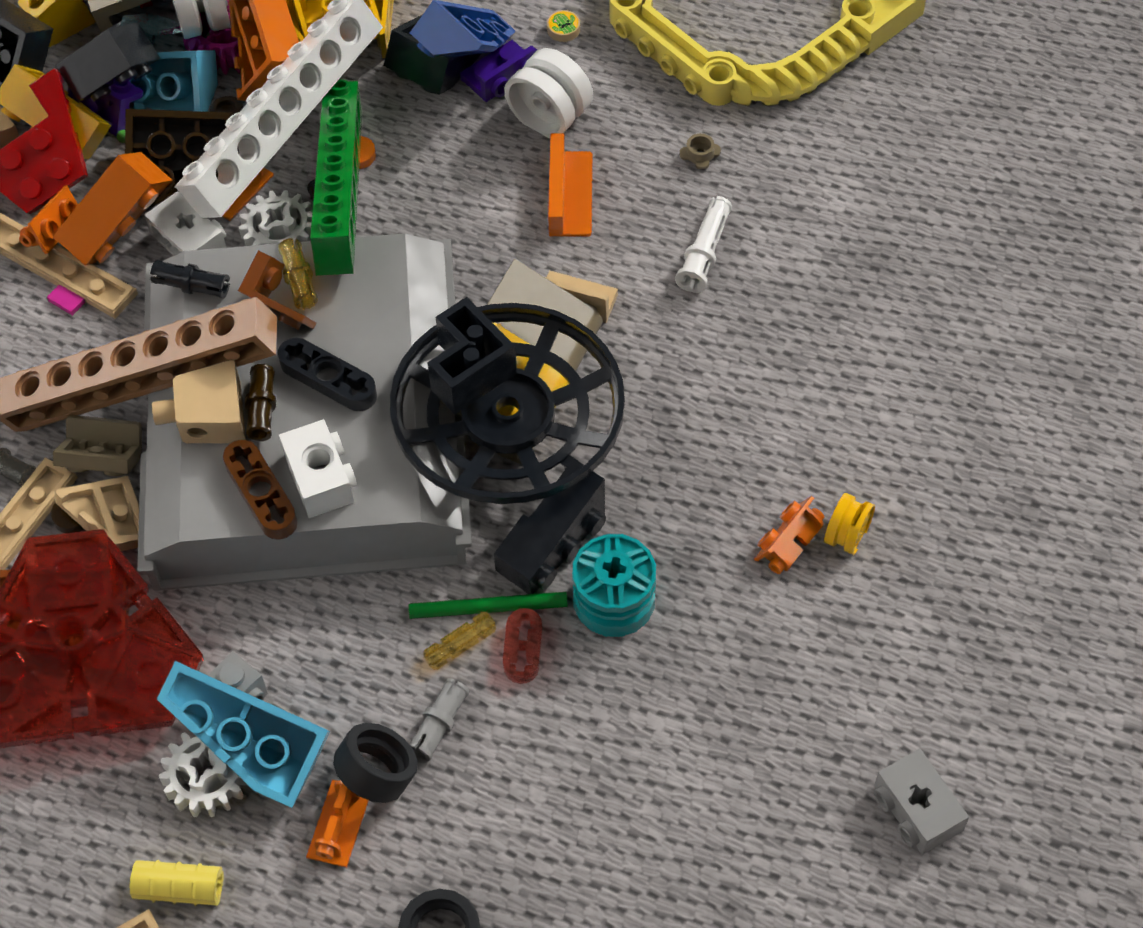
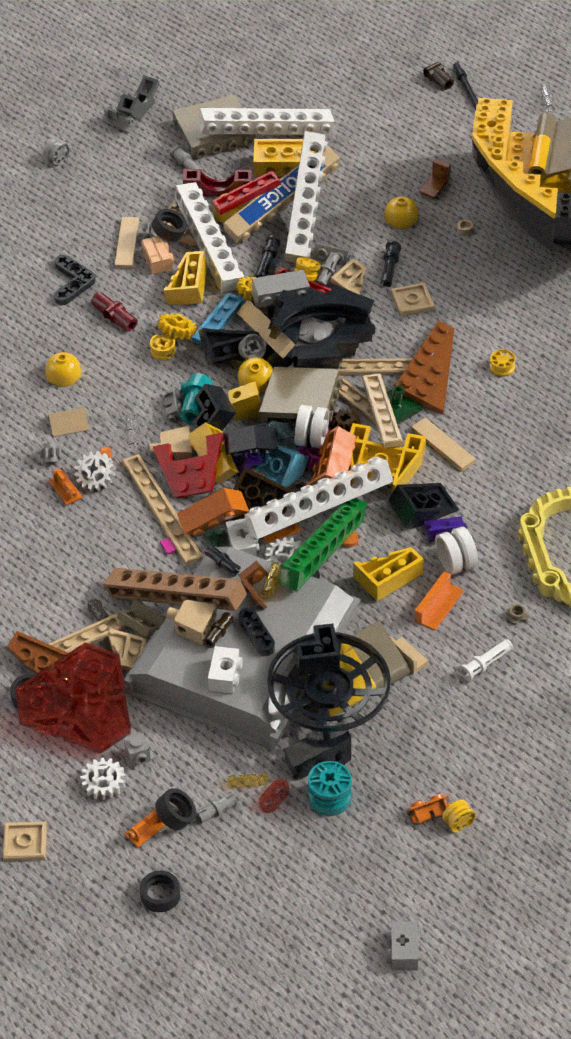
camera: 30 degrees right, 10 degrees down
orange hinge [19,185,78,254] -> none
light yellow axle [130,860,224,906] -> none
medium azure wedge [157,661,330,808] -> none
reddish brown beam [223,440,298,540] -> none
green bar [408,591,568,619] -> none
blue wedge [410,0,516,57] -> none
tile [547,10,580,42] -> none
none -> clear green tile [205,529,227,547]
none -> yellow wedge [353,547,424,601]

